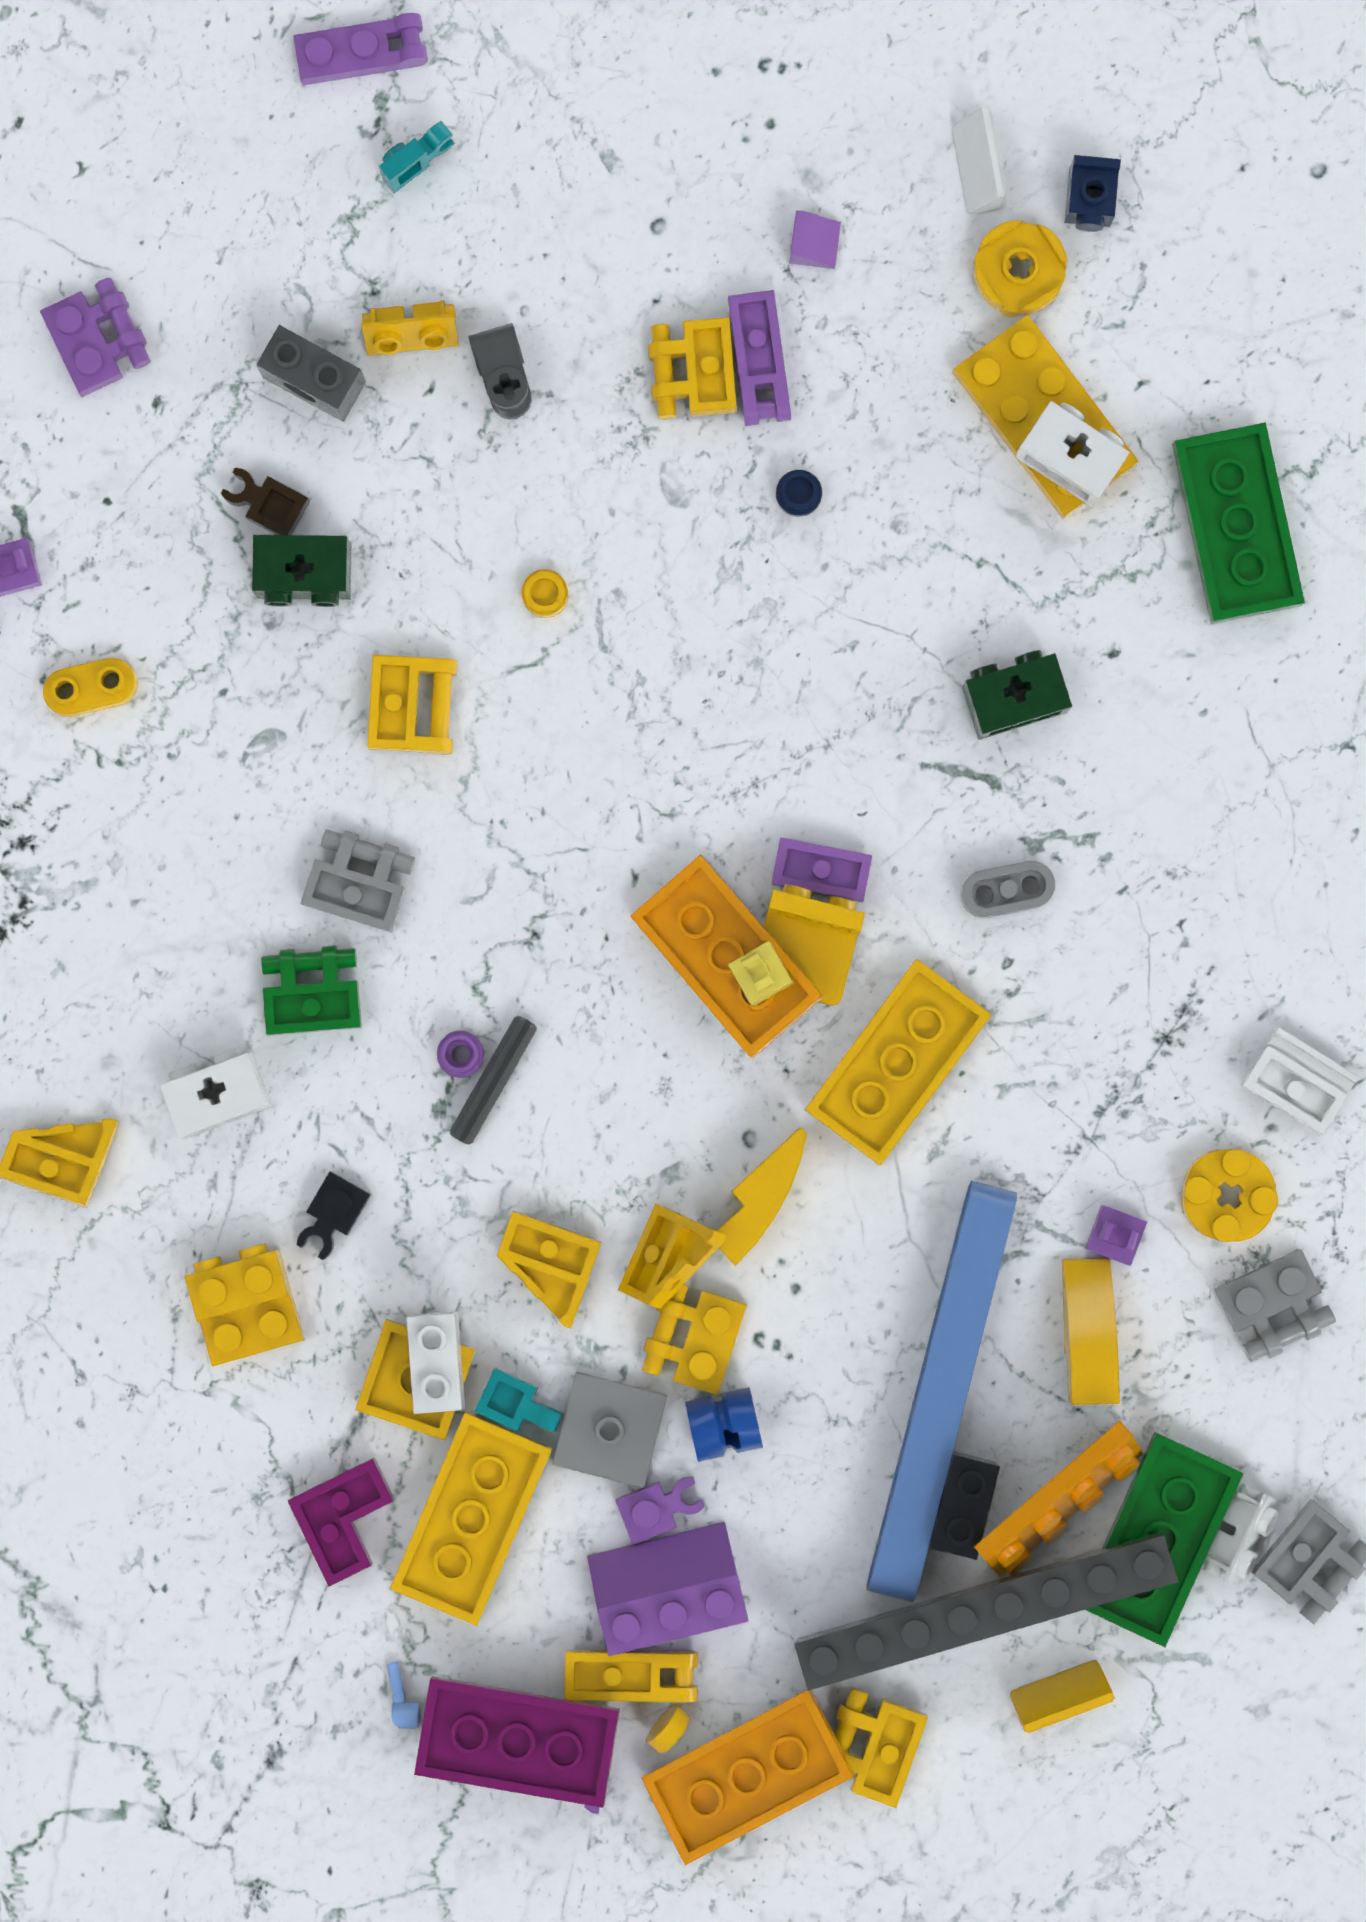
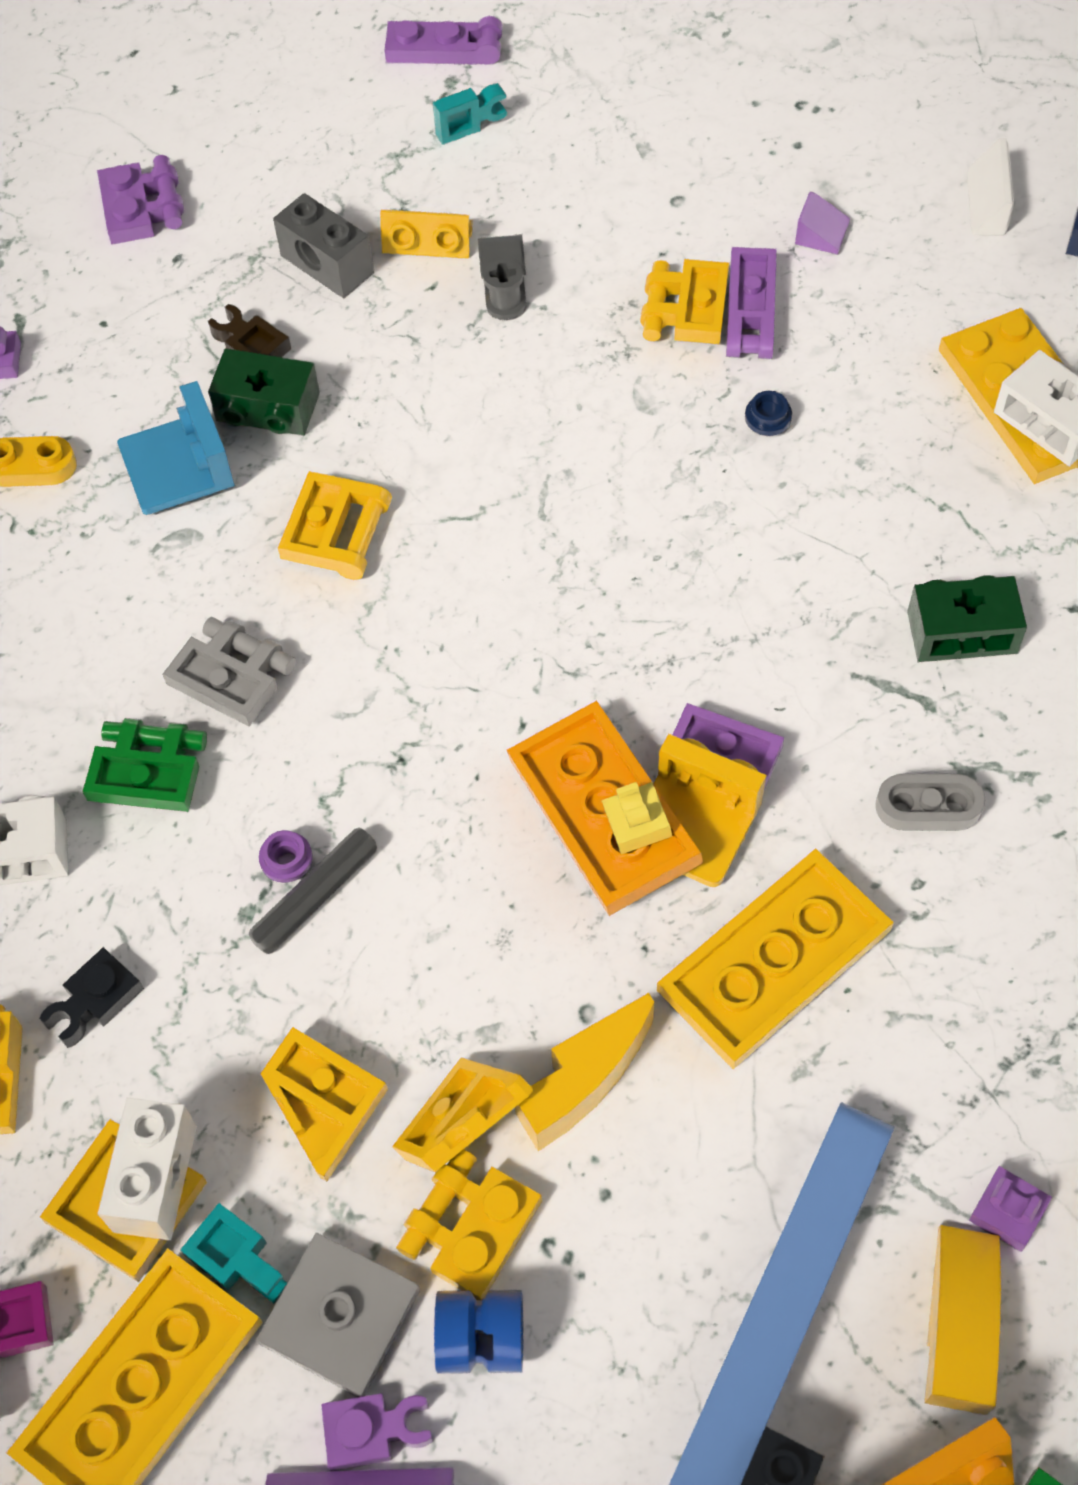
camera: 15 degrees right, 25 degrees down
yellow tile [521,569,568,618] -> none
yellow plate [973,220,1067,317] -> none
none -> dark azure bracket [117,381,235,515]

